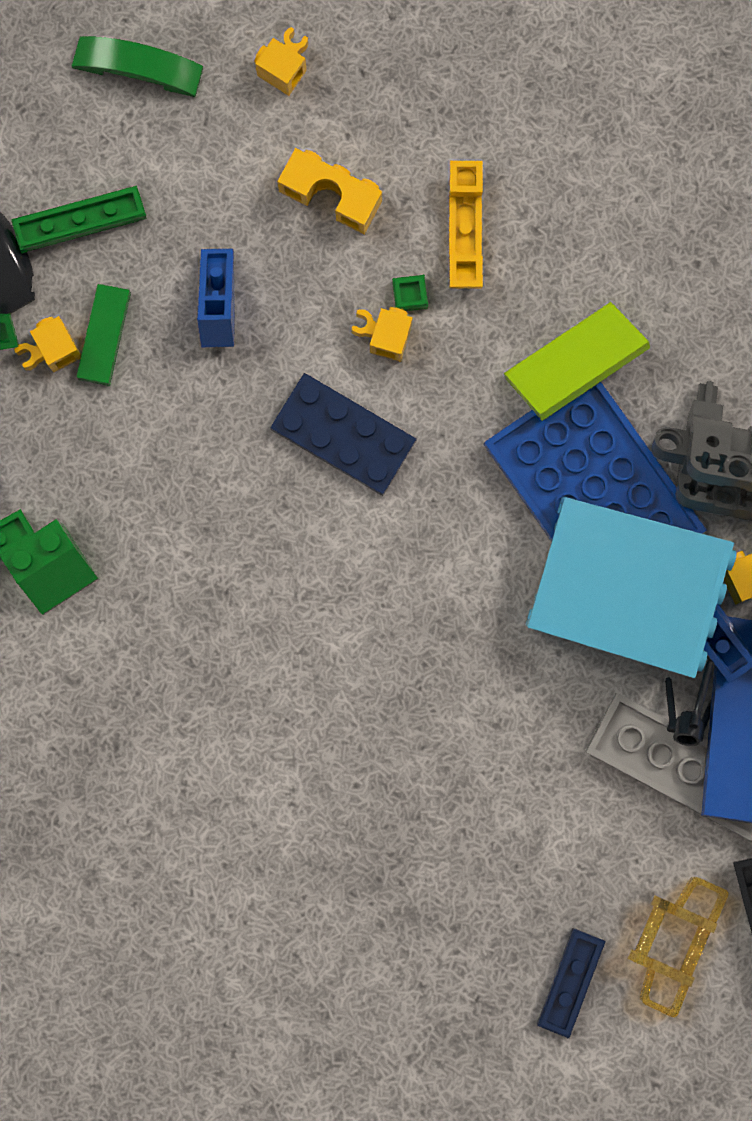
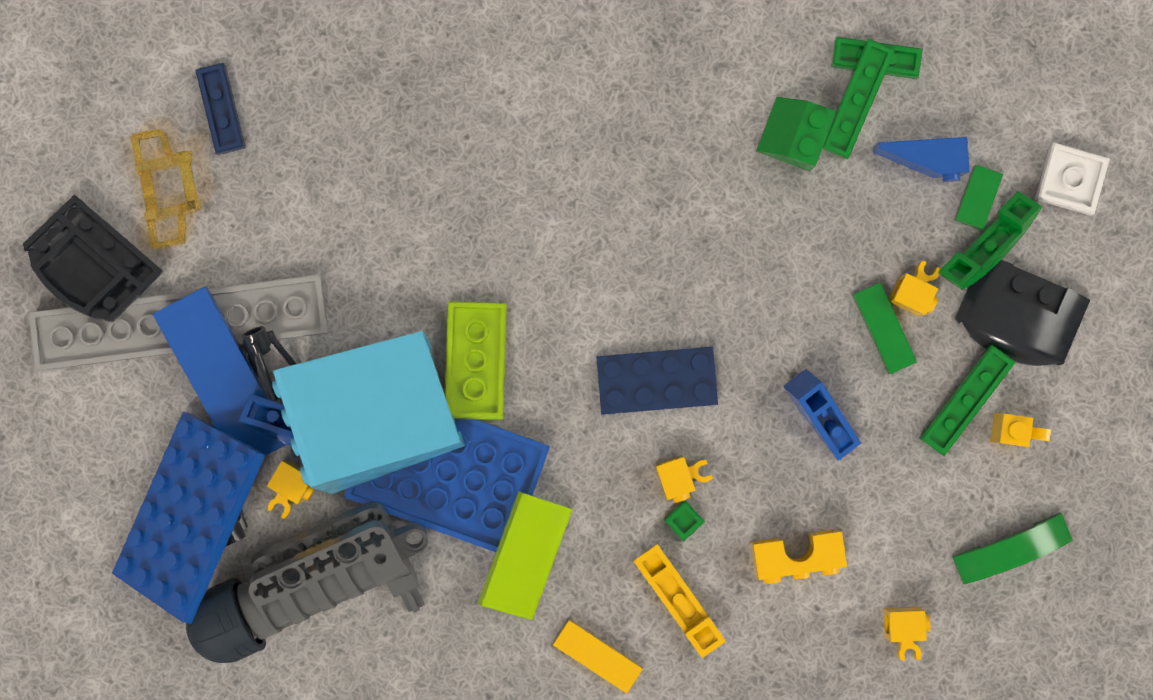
camera: 145 degrees right, 5 degrees up
none -> lime tile [445,301,507,420]
none -> yellow tile [553,619,643,694]
none -> yellow brick [990,413,1051,447]

